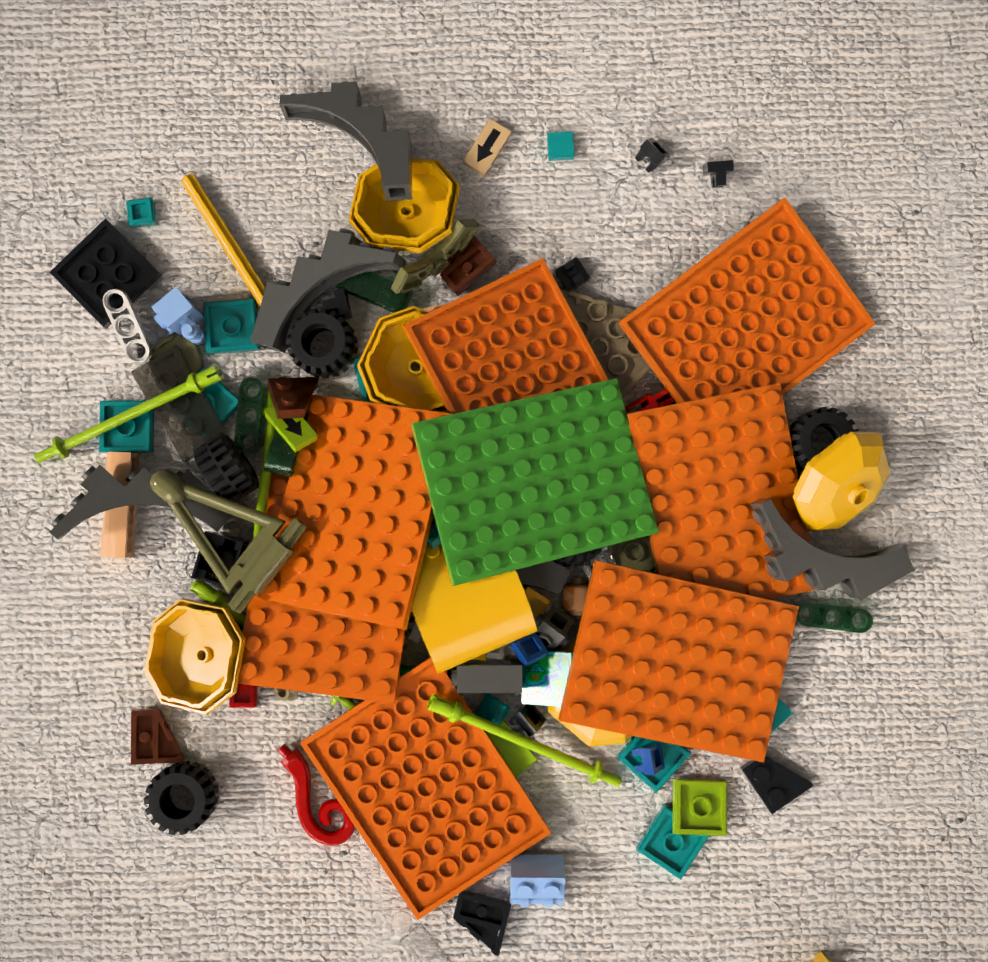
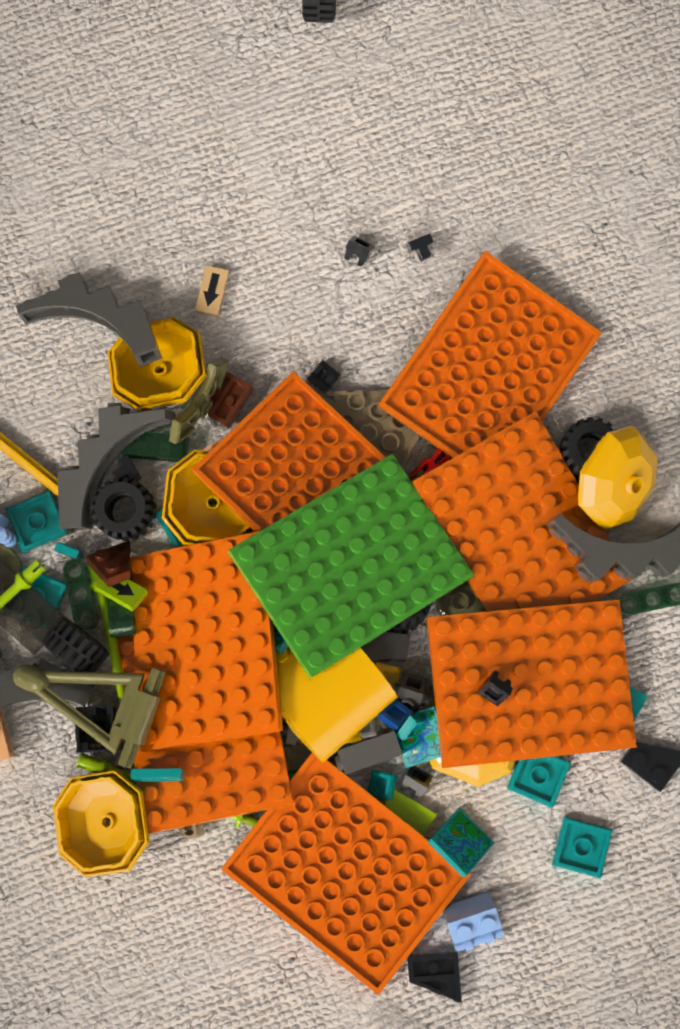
camera: 20 degrees left, 5 degrees down
copper wing [131,709,185,765] -> none
black tyre [144,761,219,835] -> none
red tile [229,684,258,708] -> none
red plant [277,743,356,846] -> none
lime bar [426,693,622,787] -> none
teal tile [547,131,574,161] -> none
medium nougat head [562,578,589,616] -> none
blue tile [632,742,665,775] -> none
lime tile [672,779,727,836] -> none
none -> teal tile [54,542,83,561]
none -> teal tile [131,768,186,782]
none -> teal tile [396,713,426,740]
none -> tile [428,807,495,878]
none -> black tile [477,670,513,707]

